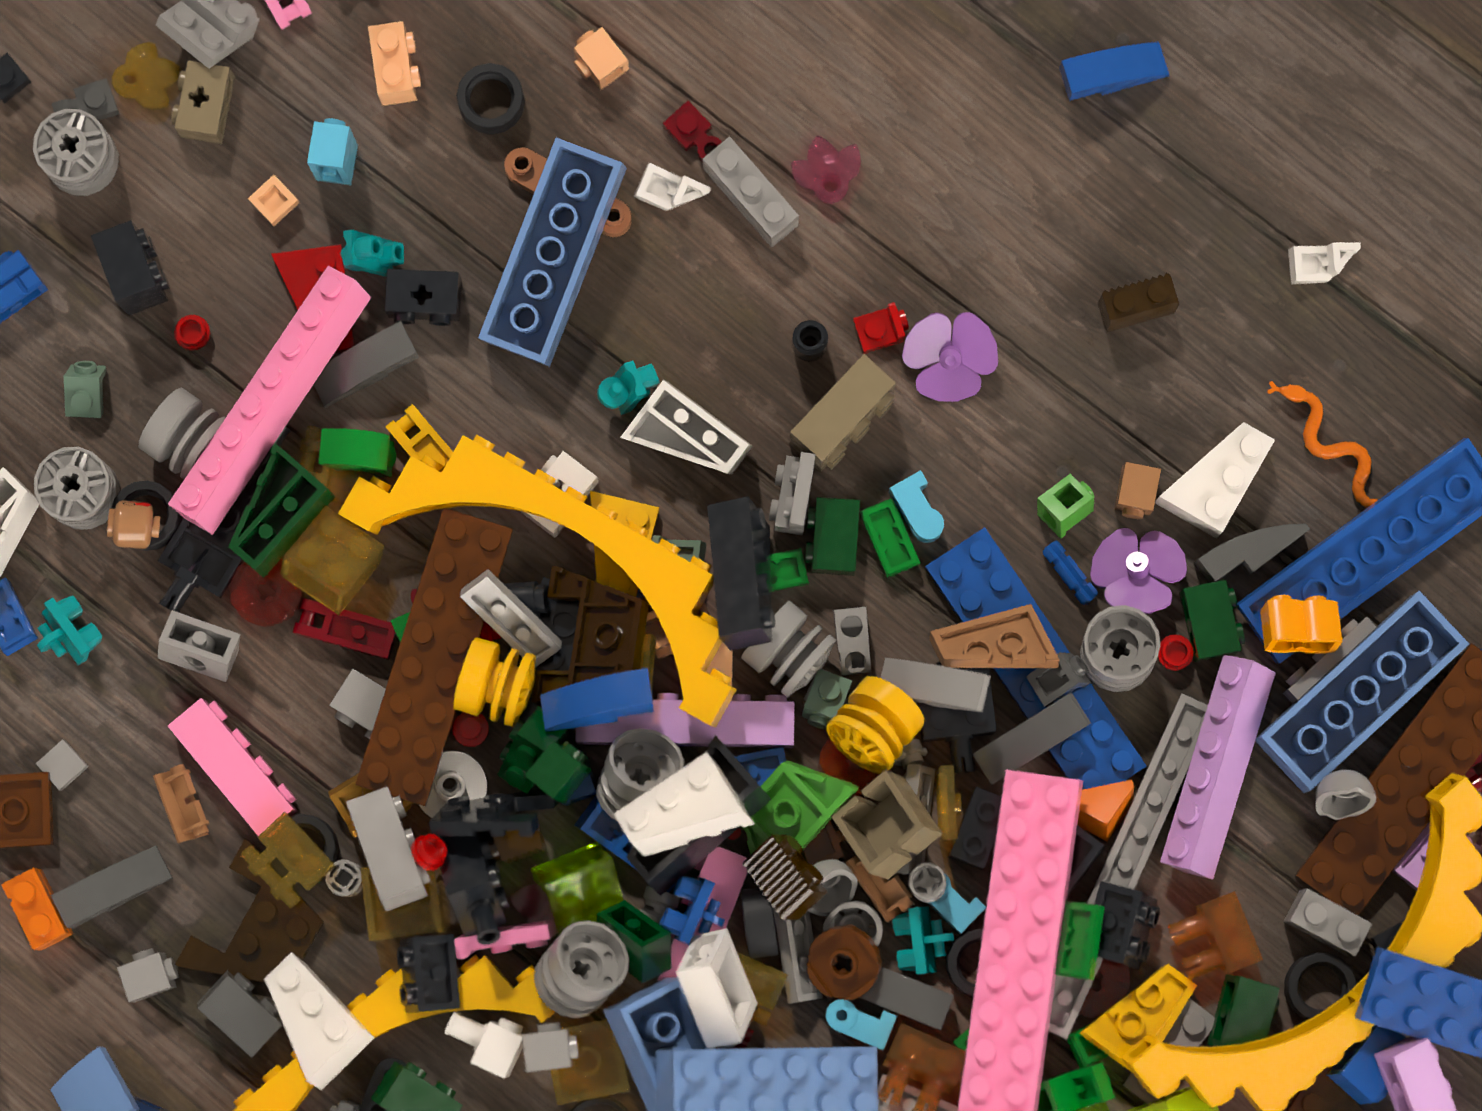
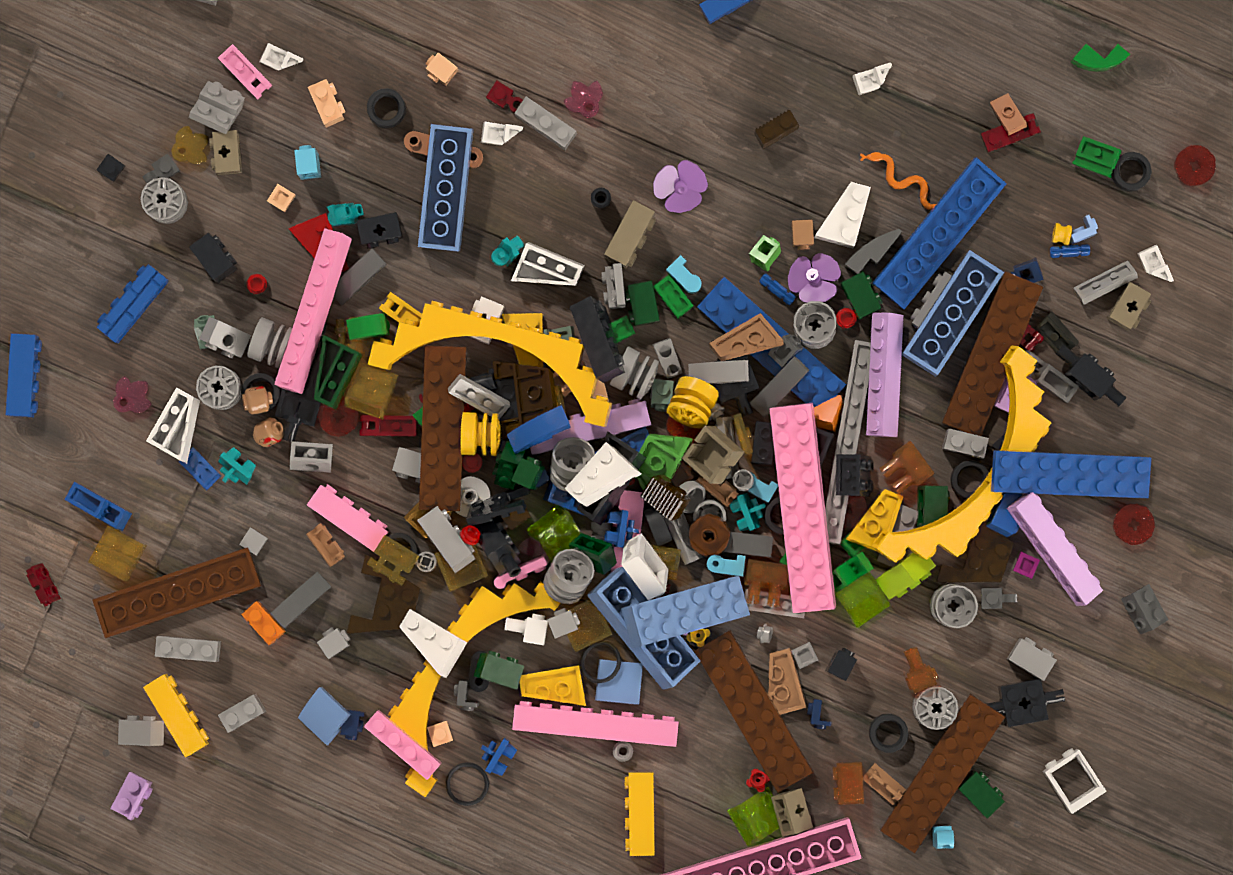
camera: 15 degrees left, 5 degrees up
dark grey brick [197,970,282,1057] -> none
black bracket [397,934,460,1013] -> none
red bracket [853,302,909,354] -> none
green plate [1055,901,1105,981] -> none
light orange brick [1260,595,1342,654] -> none
light grey helmet [1316,770,1376,820] -> none
none -> light grey brick [199,317,251,358]
none -> medium nougat head [253,418,284,447]

